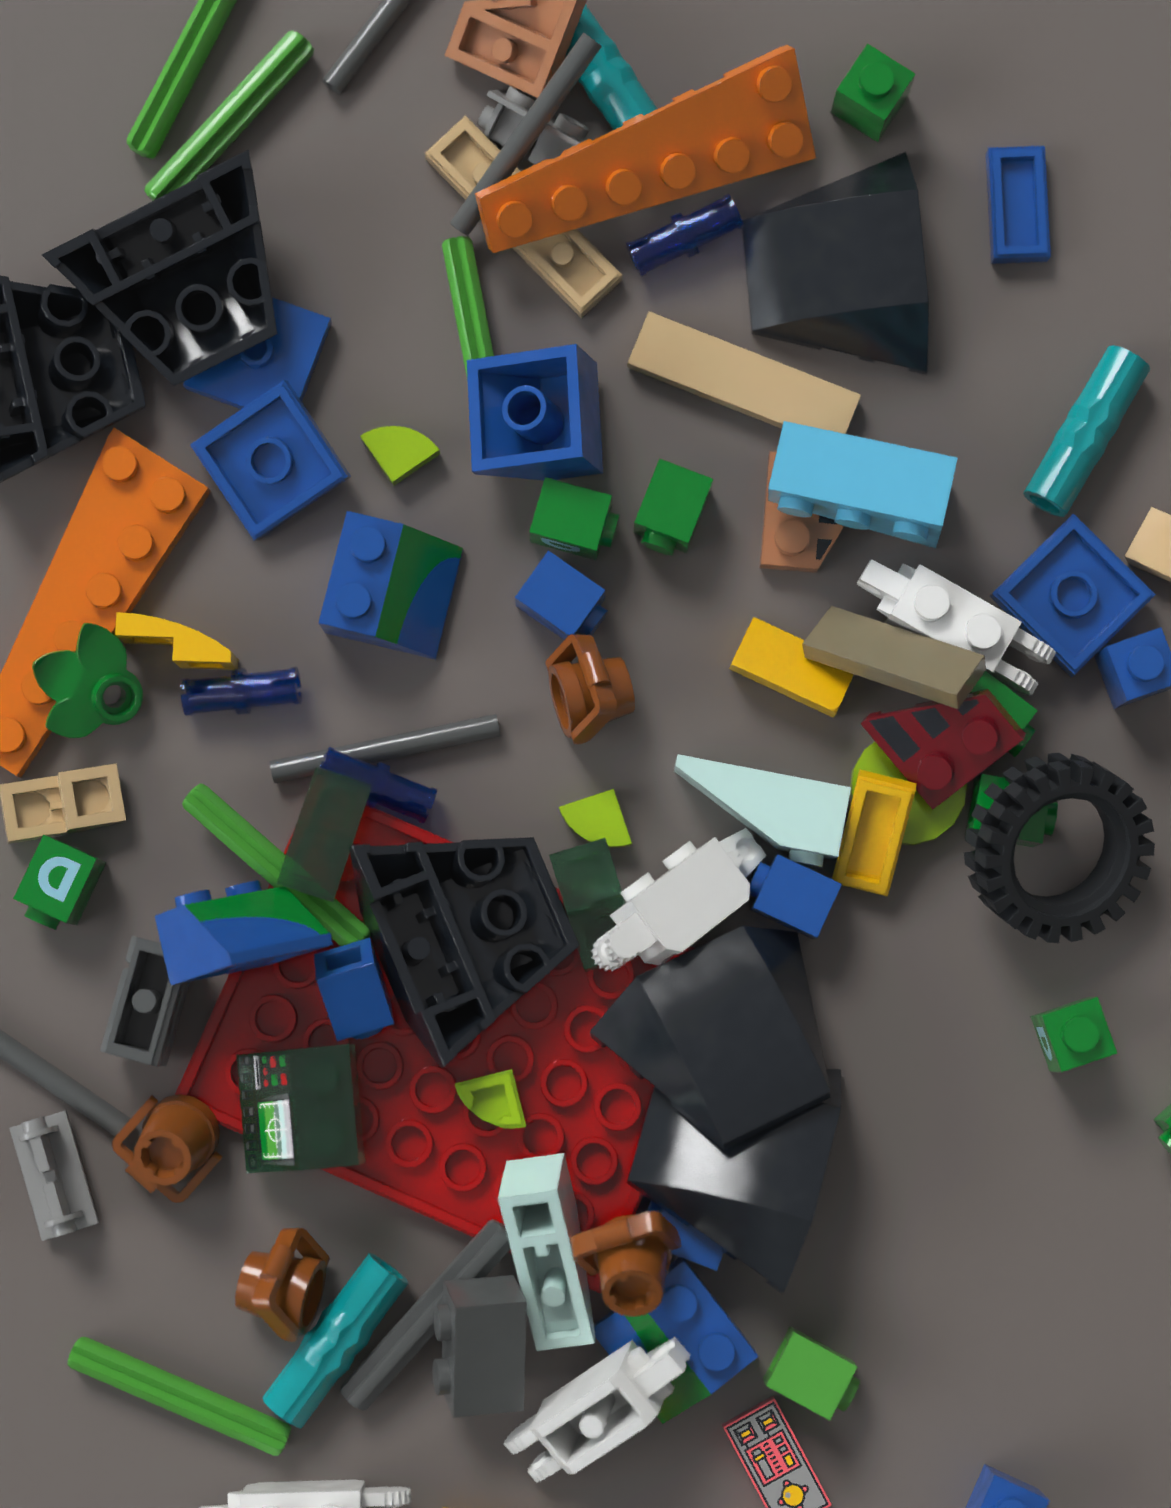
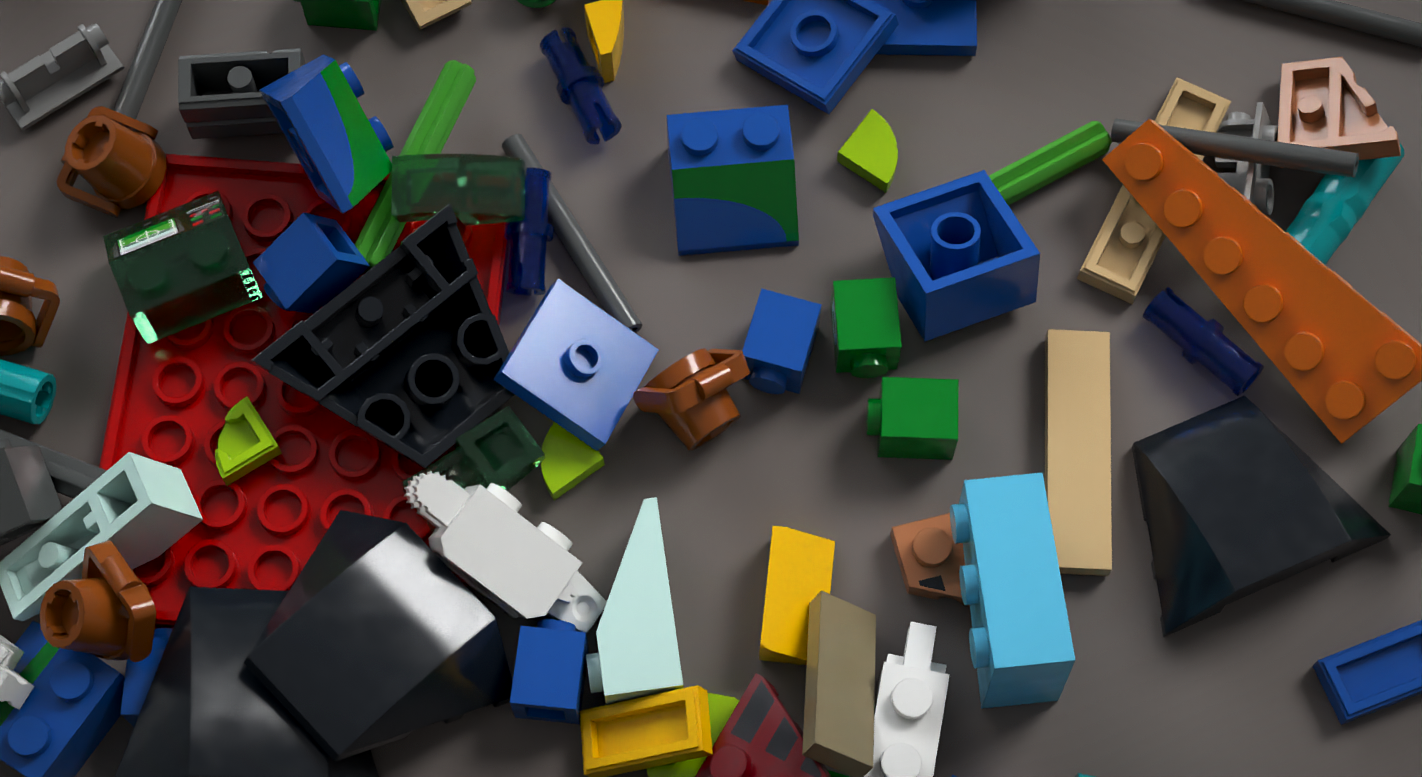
camera: 70 degrees right, 15 degrees down
none -> plate [493,279,659,451]

